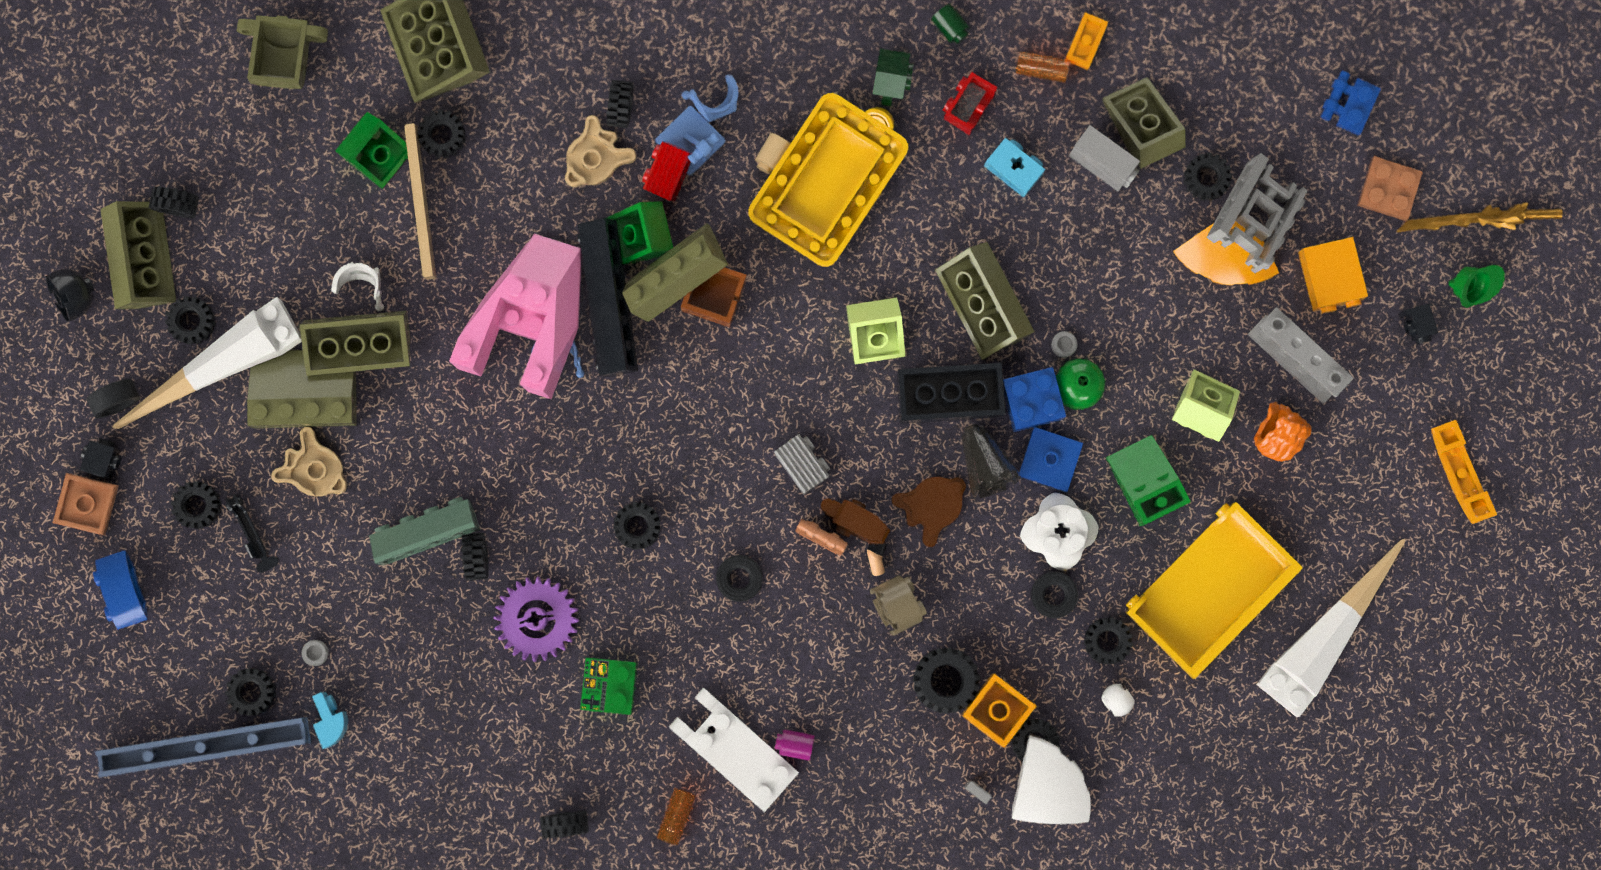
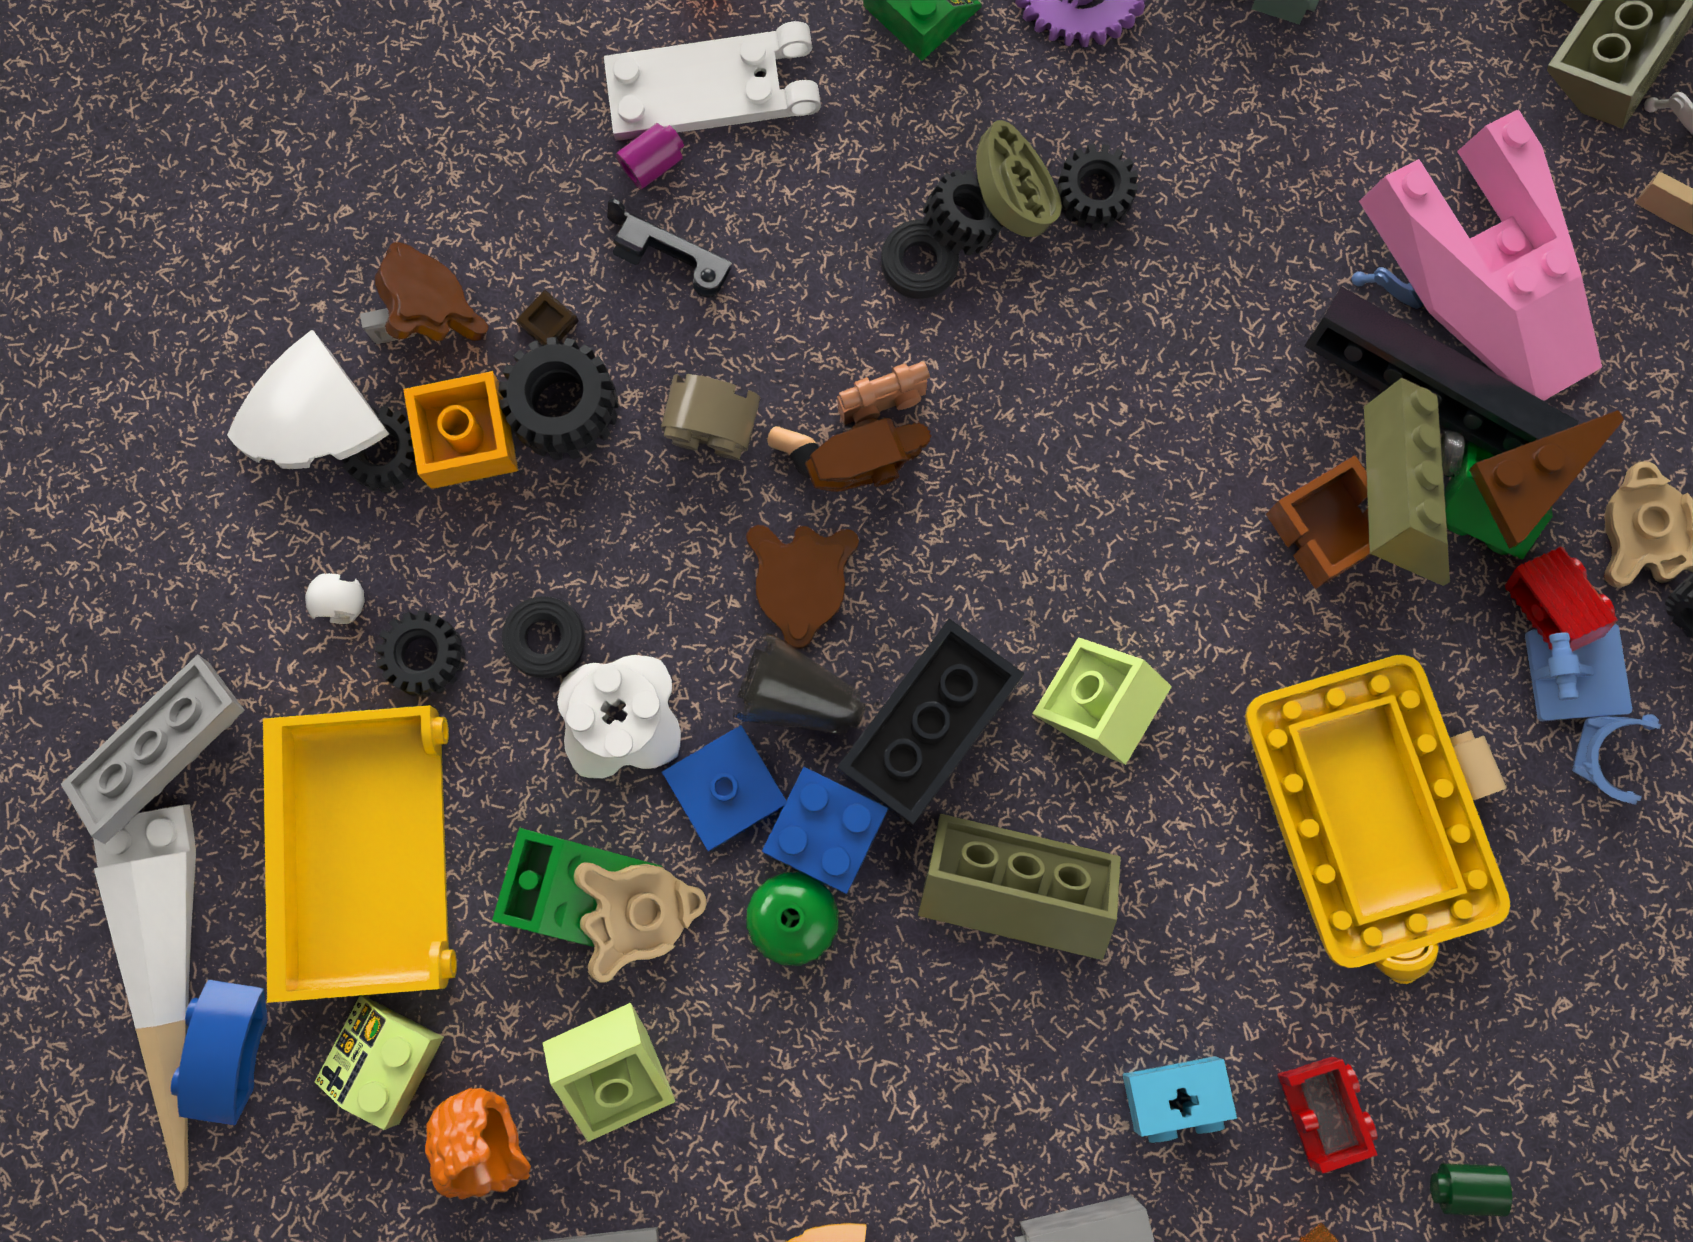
camera: 140 degrees right, 5 degrees down
light grey brick [774,434,830,495] -> none
dark green brick [873,49,914,106] -> none
light grey tile [1051,331,1078,358] -> none
none -> light grey plate [61,654,245,844]
none -> blue brick [171,980,268,1125]
none -> yellowish green slope [315,995,444,1130]
none -> reddish brown tile [375,242,489,341]
none -> dark brown tile [515,290,579,346]
none -> tan tile [574,862,706,982]
none -> piece [607,199,732,298]
none -> black tyre [923,170,1003,255]
none -> olive piece [976,120,1062,237]
none -> clear tile [1441,431,1464,477]
none -> reddish brown wing [1469,410,1624,549]

